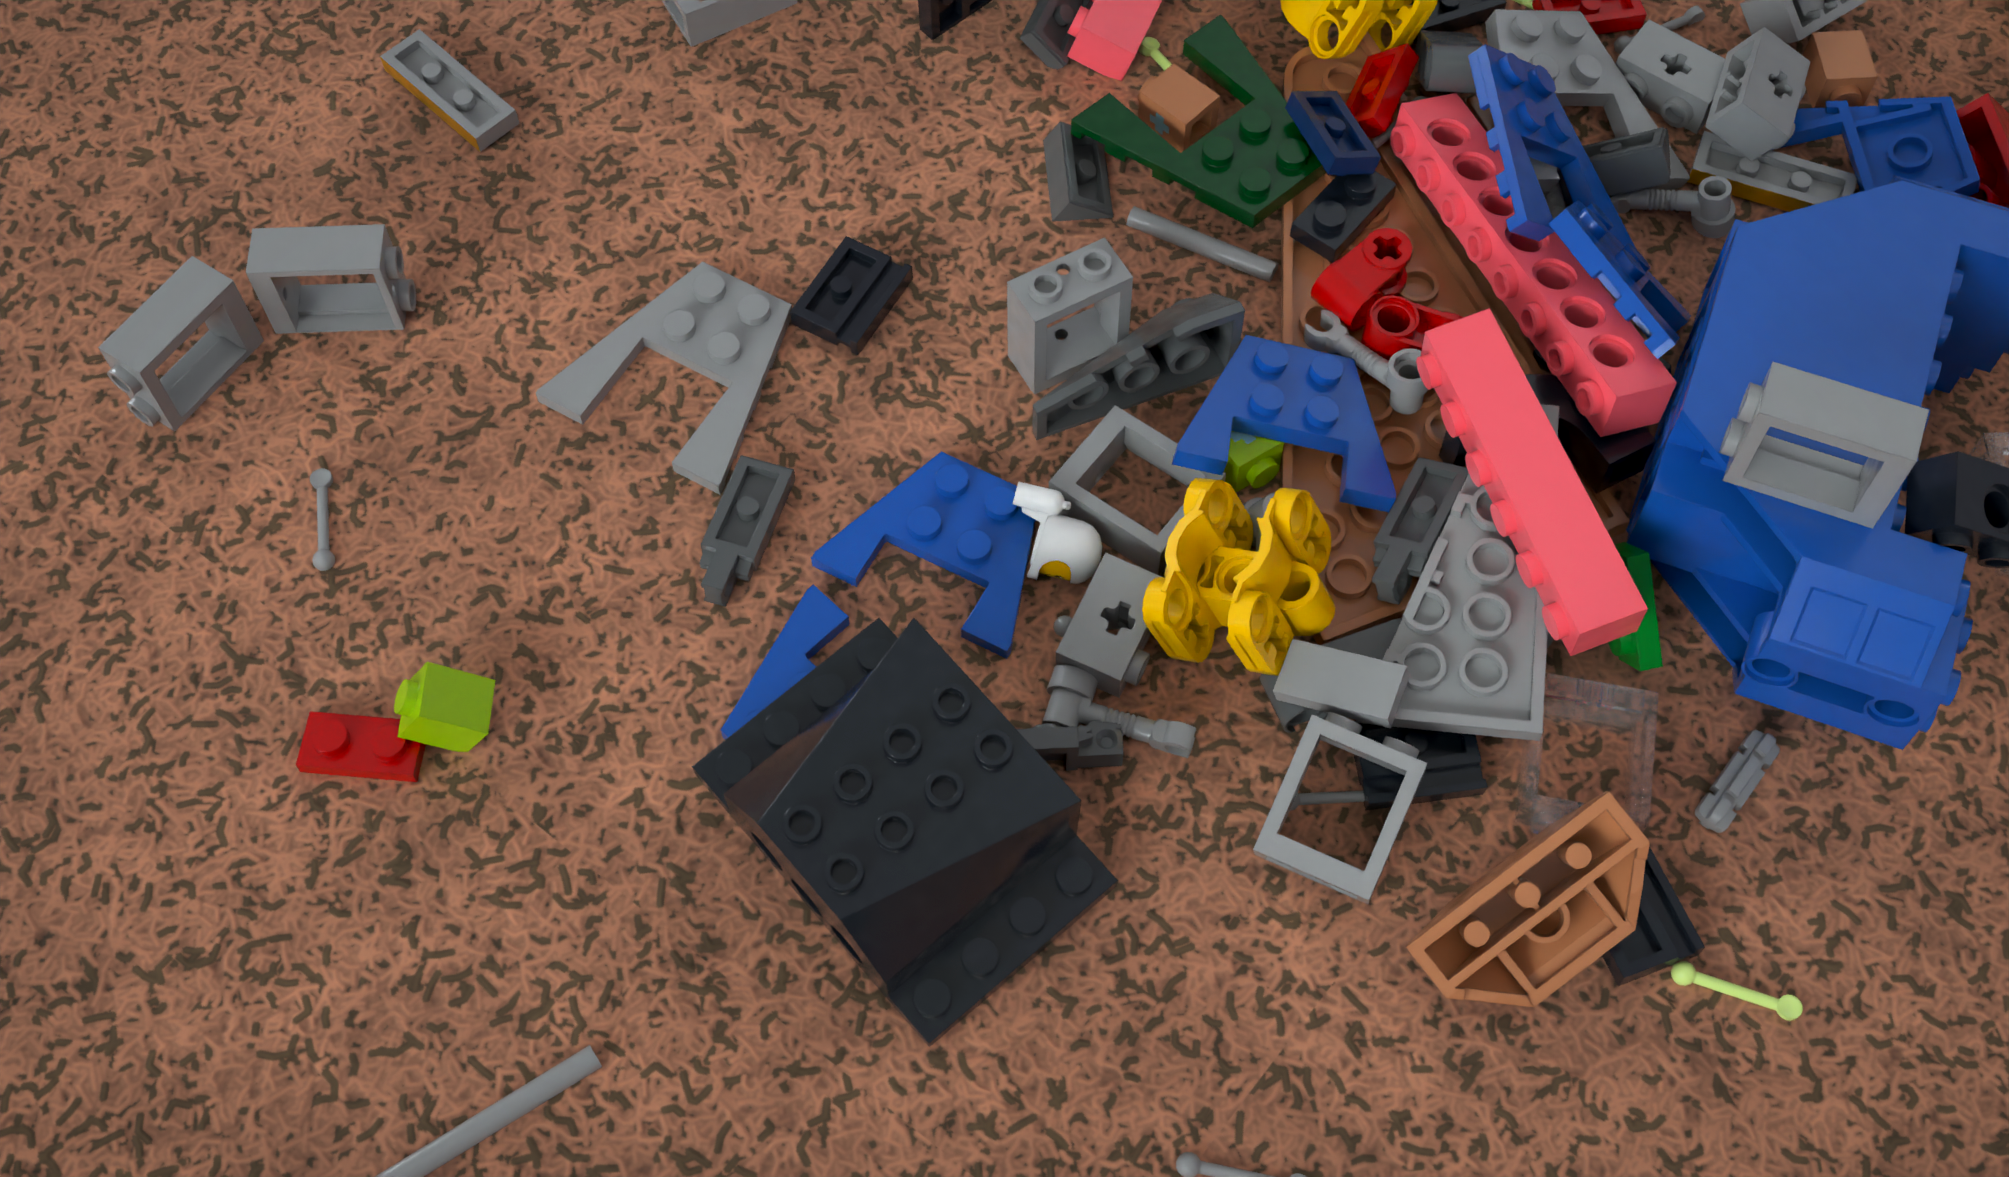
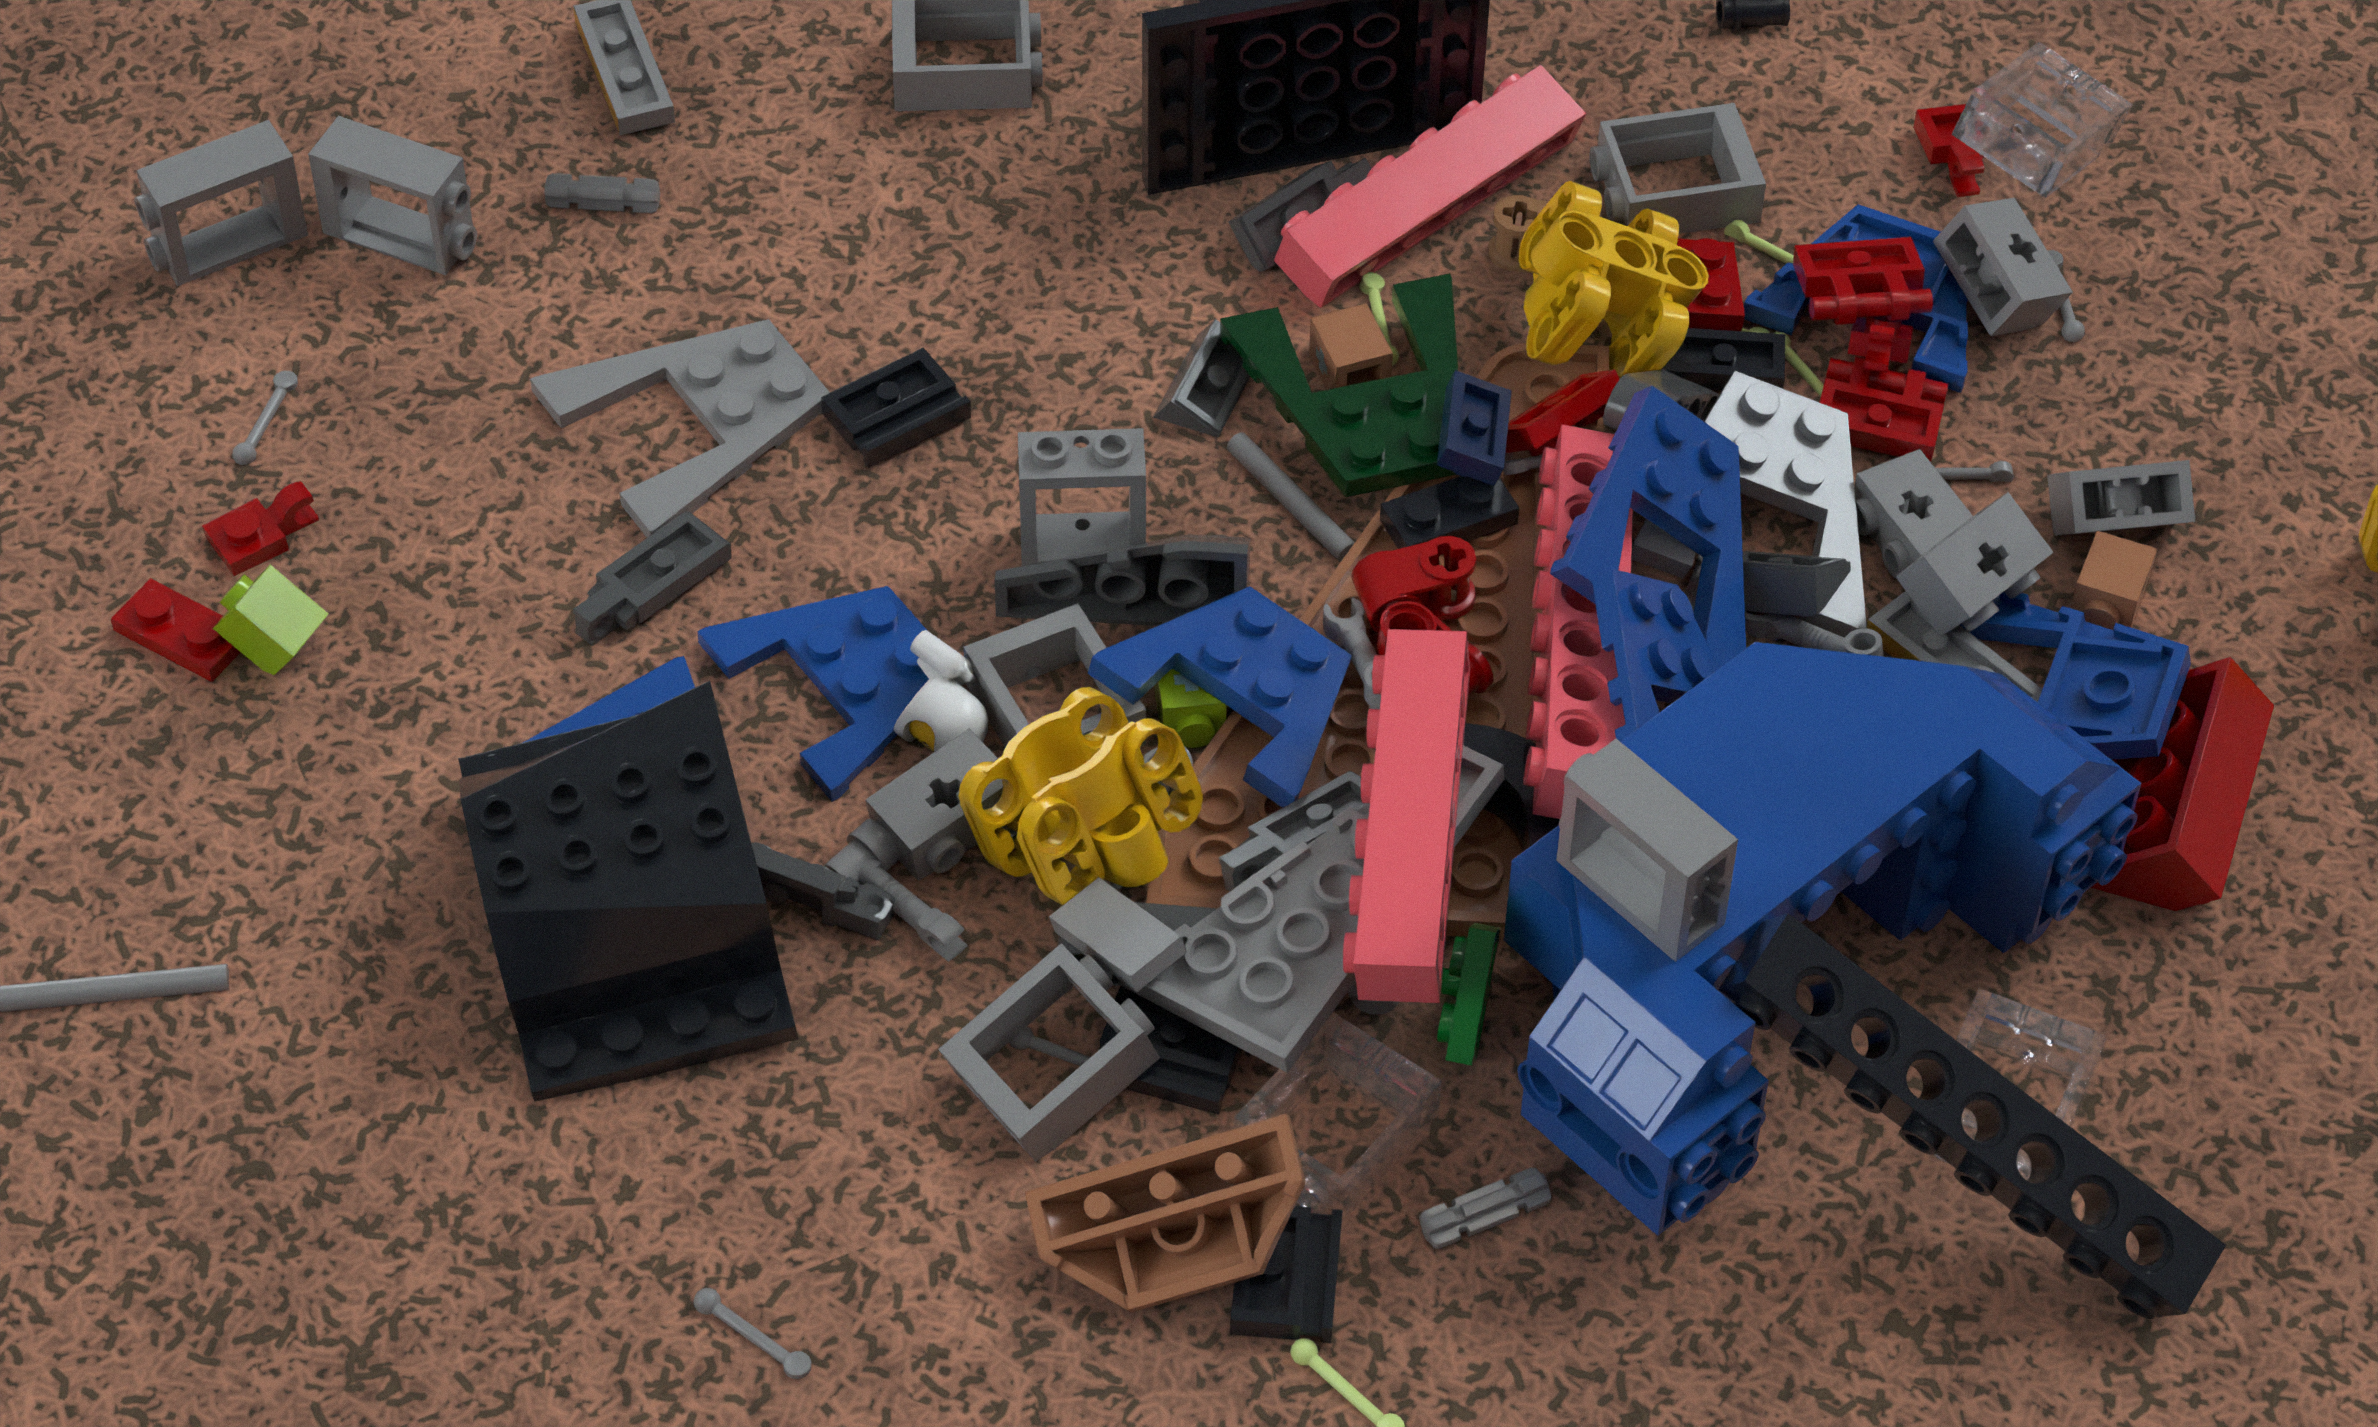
camera: 25 degrees right, 10 degrees down
none -> red plate [202,481,319,576]
none -> light grey axle [544,173,660,213]

